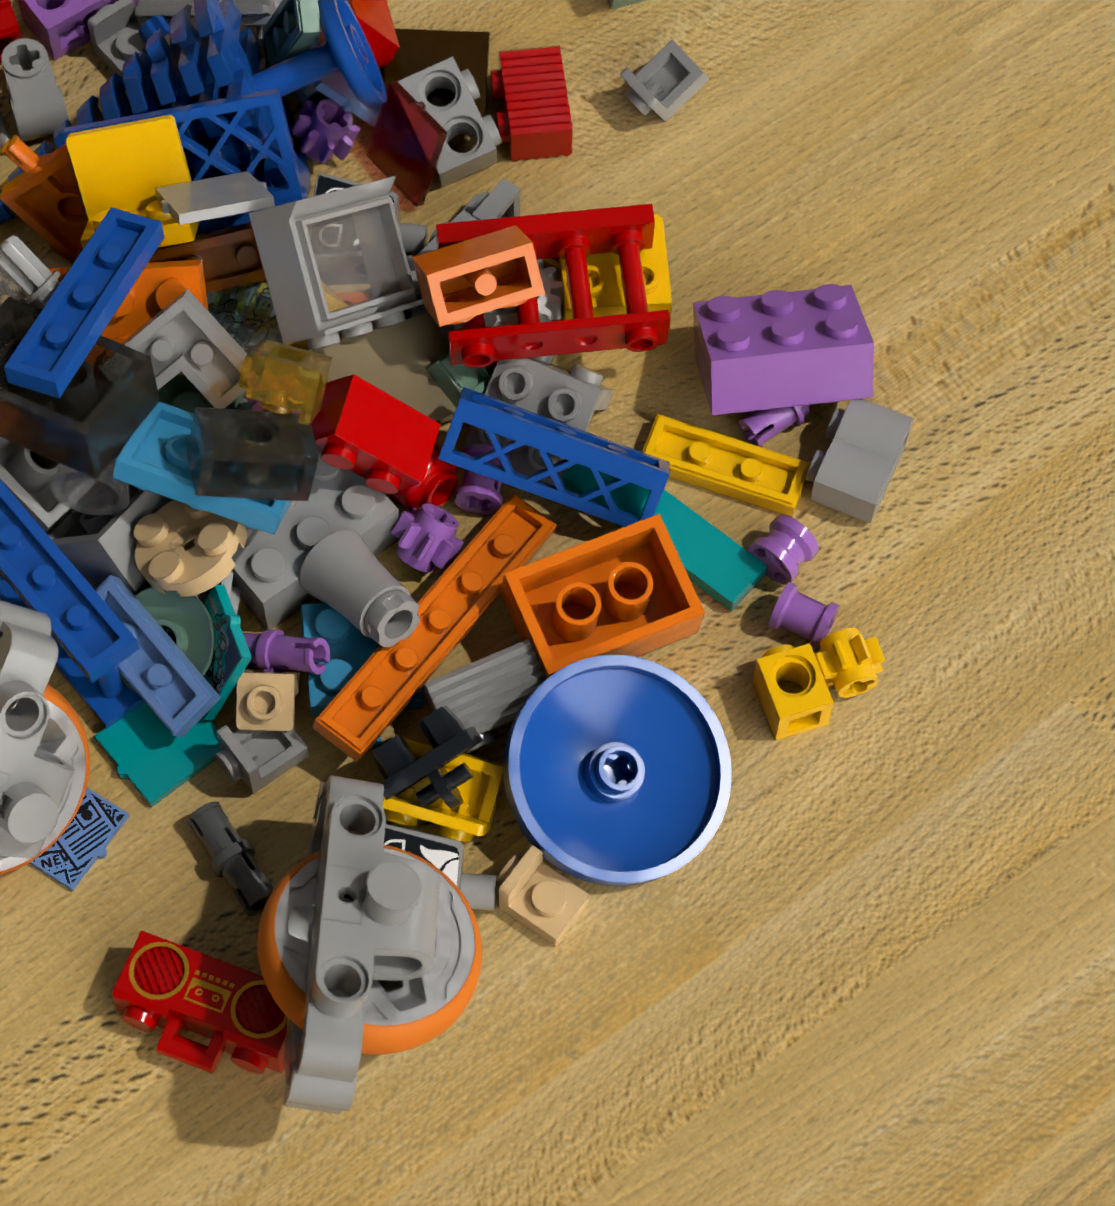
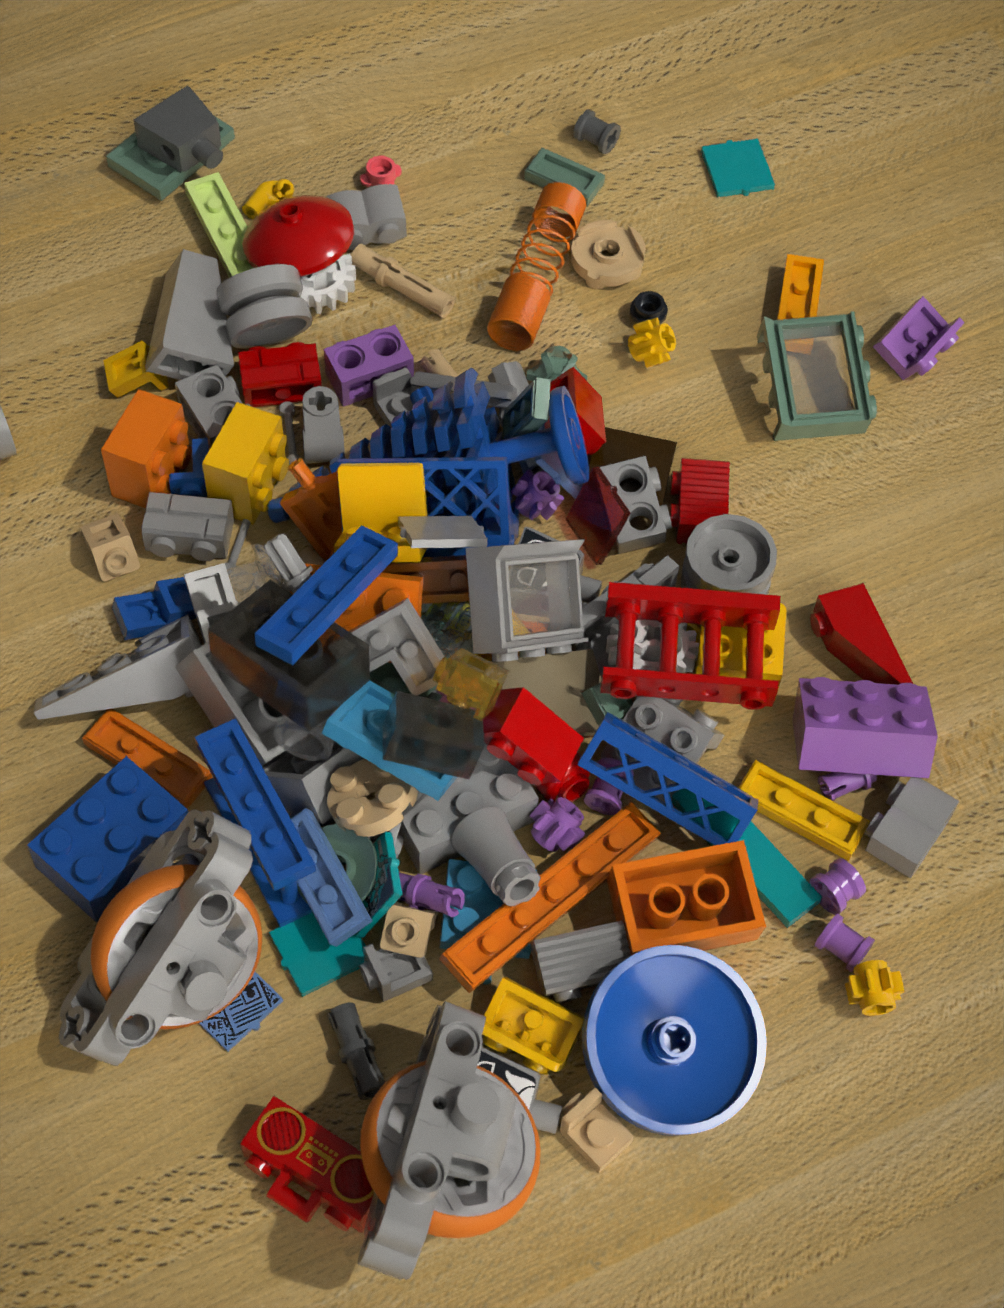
camera: 10 degrees right, 5 degrees down
black hips [372,706,483,810] -> none
orange brick [412,225,545,327] -> none
light grey bracket [620,39,710,122] -> none
yellow brick [753,643,834,741] -> none
none -> light grey wheel [681,514,777,595]
none -> red slope [810,583,913,685]

